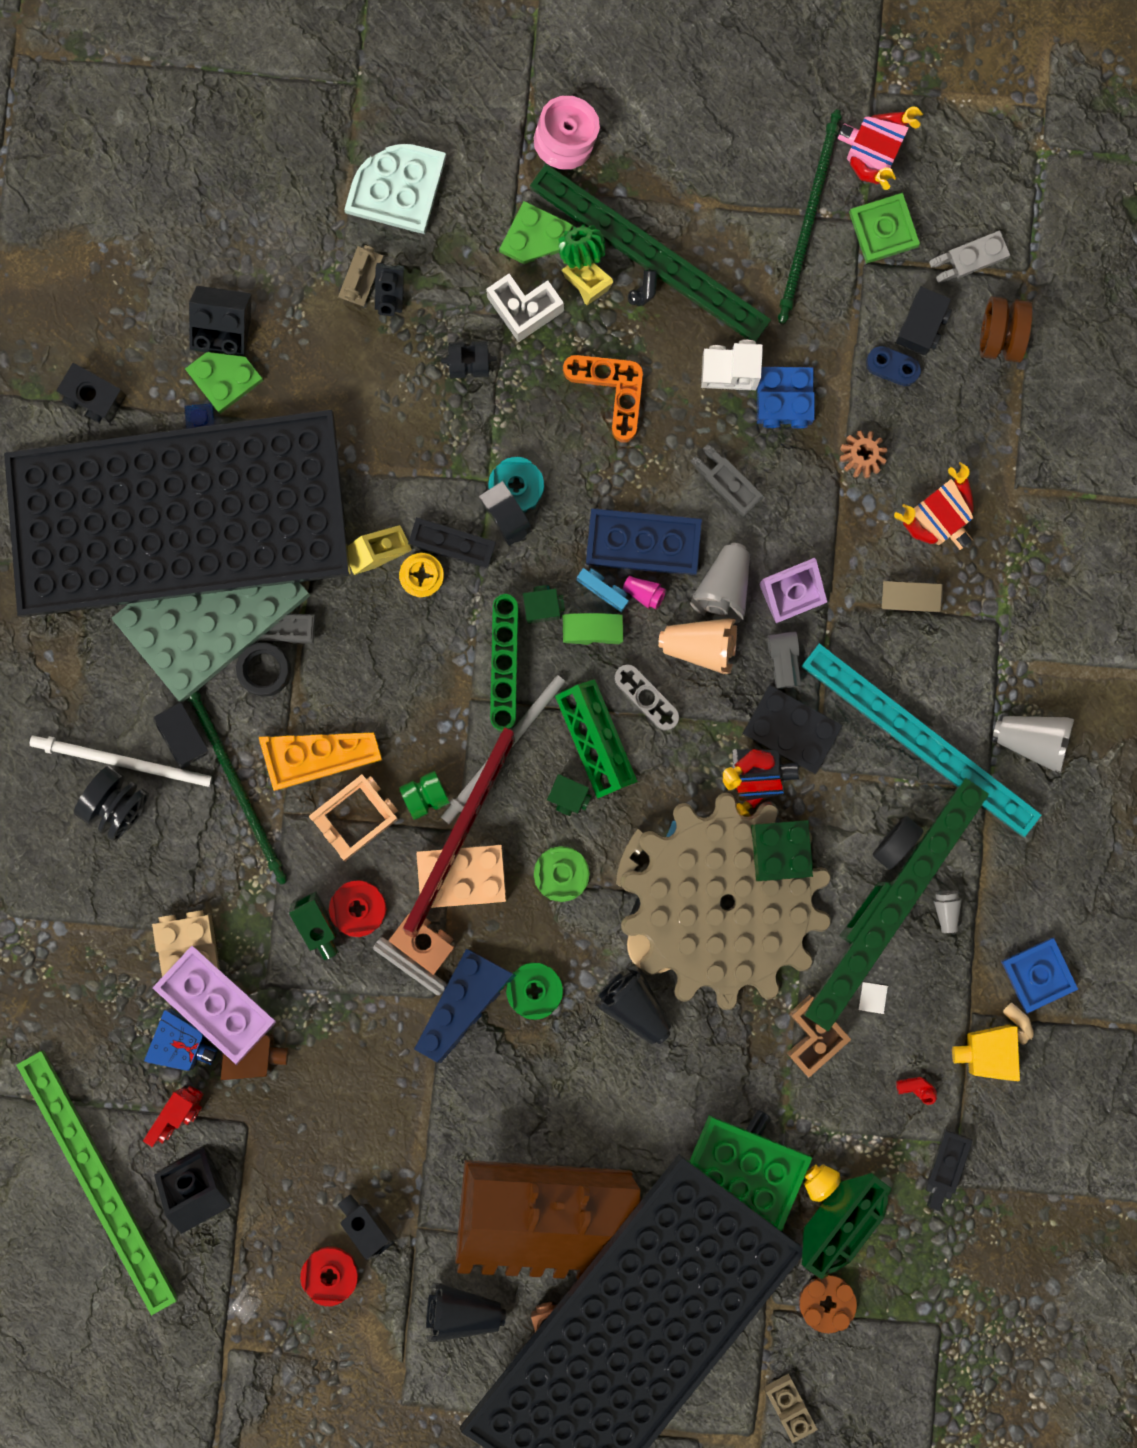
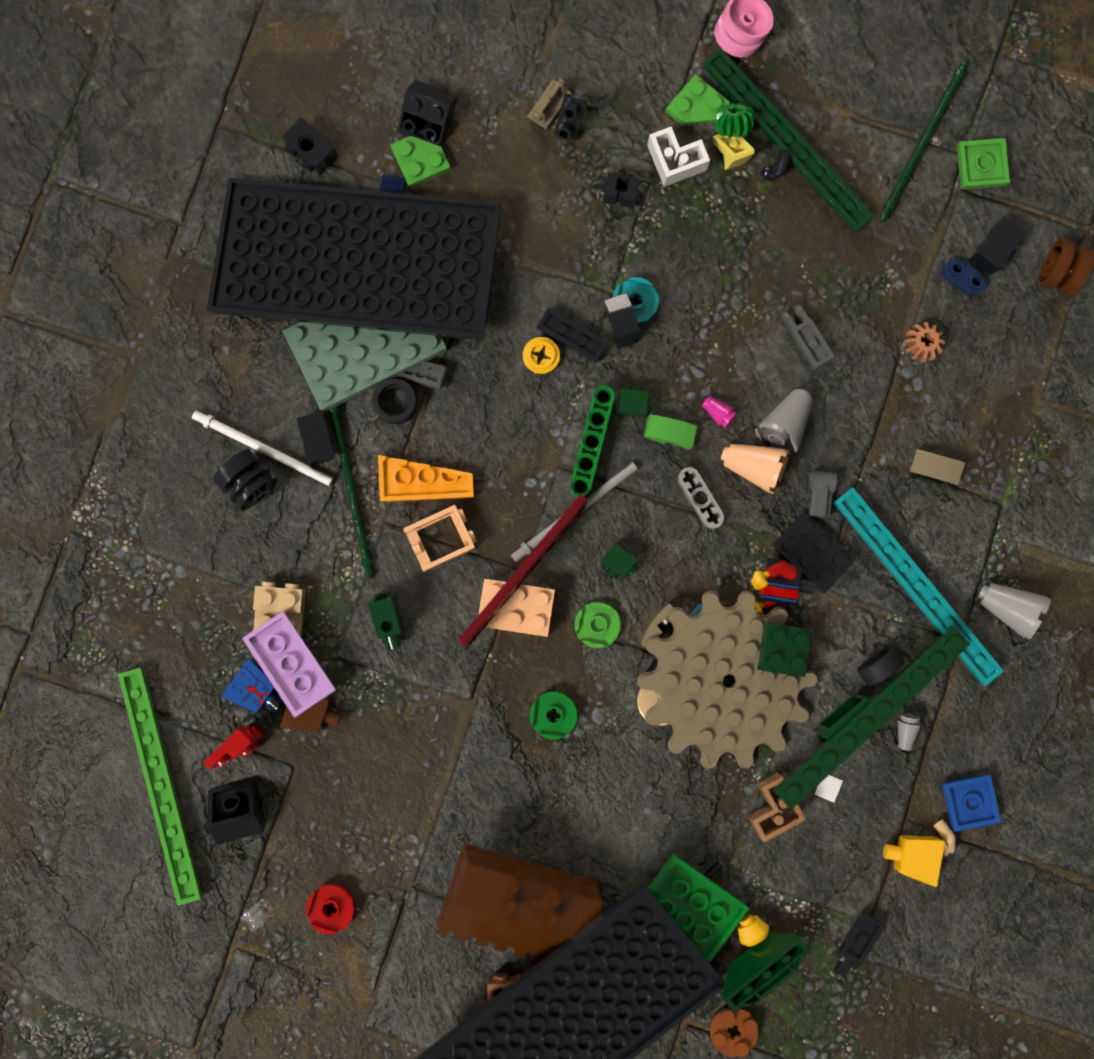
camera: 15 degrees right, 0 degrees up
red plate [329,881,386,937] -> none
black torso [338,1194,398,1260] -> none
light aqua plate [344,144,446,234] -> none
light yellow slope [348,525,412,575] -> none
light grey axle [373,937,447,996] -> none
nougat brick [389,913,455,975] -> none
green wheel [399,771,450,820] -> none
dark blue wing [414,949,516,1063] -> none
black cone [426,1282,506,1342] -> none
green fence [555,679,638,799] -> none
orange beam [563,355,643,442] -> none
dark azure plate [577,568,629,613] -> none
dark blue plate [586,508,702,575] -> none
black cone [595,966,671,1044] -> none
white brick [701,340,762,391] -> none
blue plate [757,367,814,429] -> none
lavender slope [759,558,827,623] -> none
torso [837,107,923,190] -> none
torso [894,462,974,550] -> none
red arm [896,1077,937,1105] -> none
light grey hinge [929,231,1010,283] -> none

